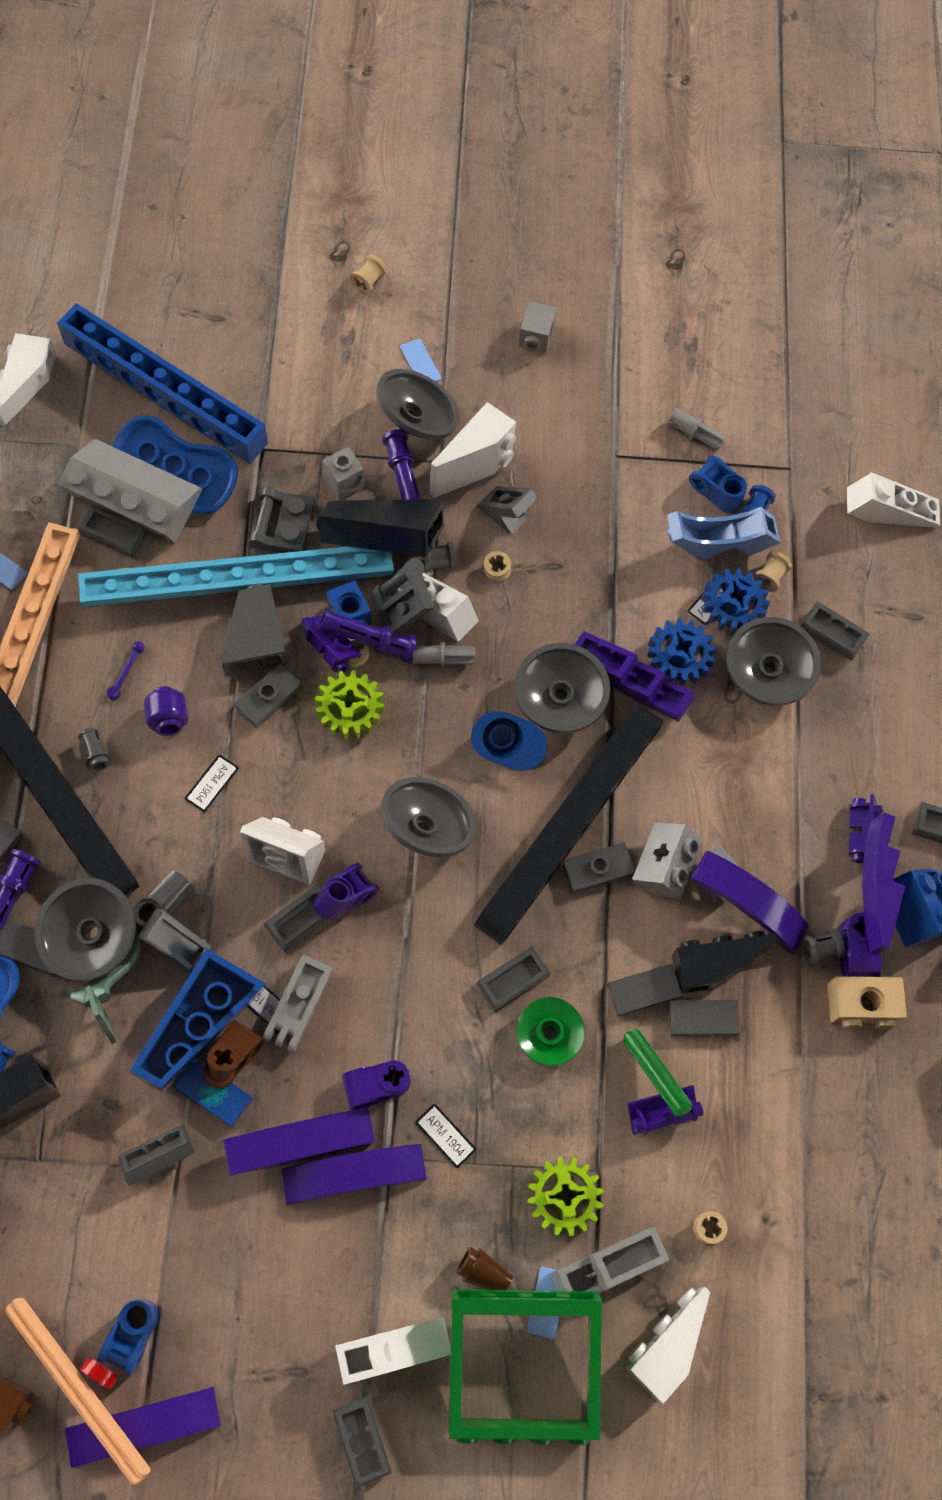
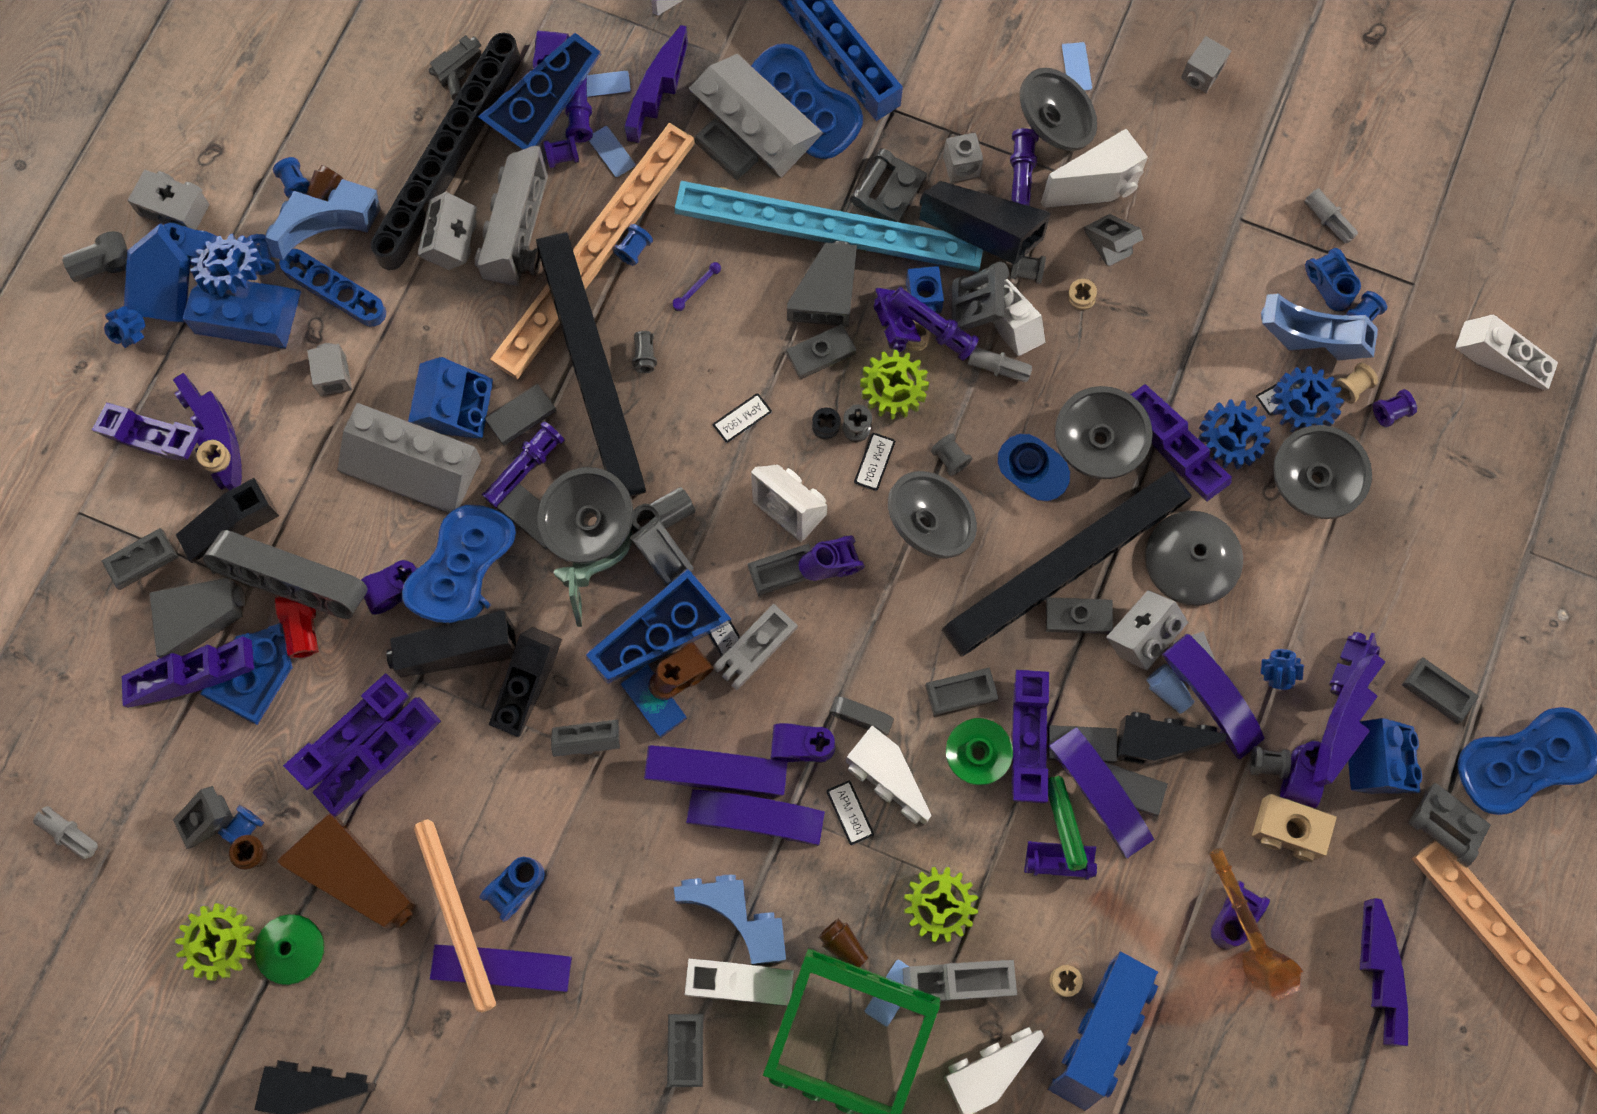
camera: 25 degrees right, 5 degrees up
red tile [79,1357,118,1390] -> none
dark purple head [143,686,189,736] -> none
dark grey plate [800,601,870,661] -> none
none -> black slope [489,627,562,737]
none -> blue bush [613,224,653,266]
none -> dark purple slope [625,25,688,143]
none -> medium blue arch [674,875,786,966]
none -> black bush [812,407,841,439]
none -> dark grey beam [829,696,894,736]
none -> dark grey bush [843,404,872,442]
none -> white slope [846,726,931,825]
none -> white sticker [854,433,896,491]
none -> dark grey bush [931,433,973,476]
none -> dark purple slope [1011,670,1049,803]
none -> dark purple slope [1048,727,1155,859]
none -> blue wedge [1048,951,1158,1111]
none -> dark grey dish [1145,511,1243,606]
none -> light blue cone [1146,664,1195,714]
none -> clear orange piece [1209,848,1303,1001]
none -> dark purple piece [1211,880,1270,949]
none -> blue gear [1261,649,1304,690]
none -> dark purple bush [1373,389,1417,428]

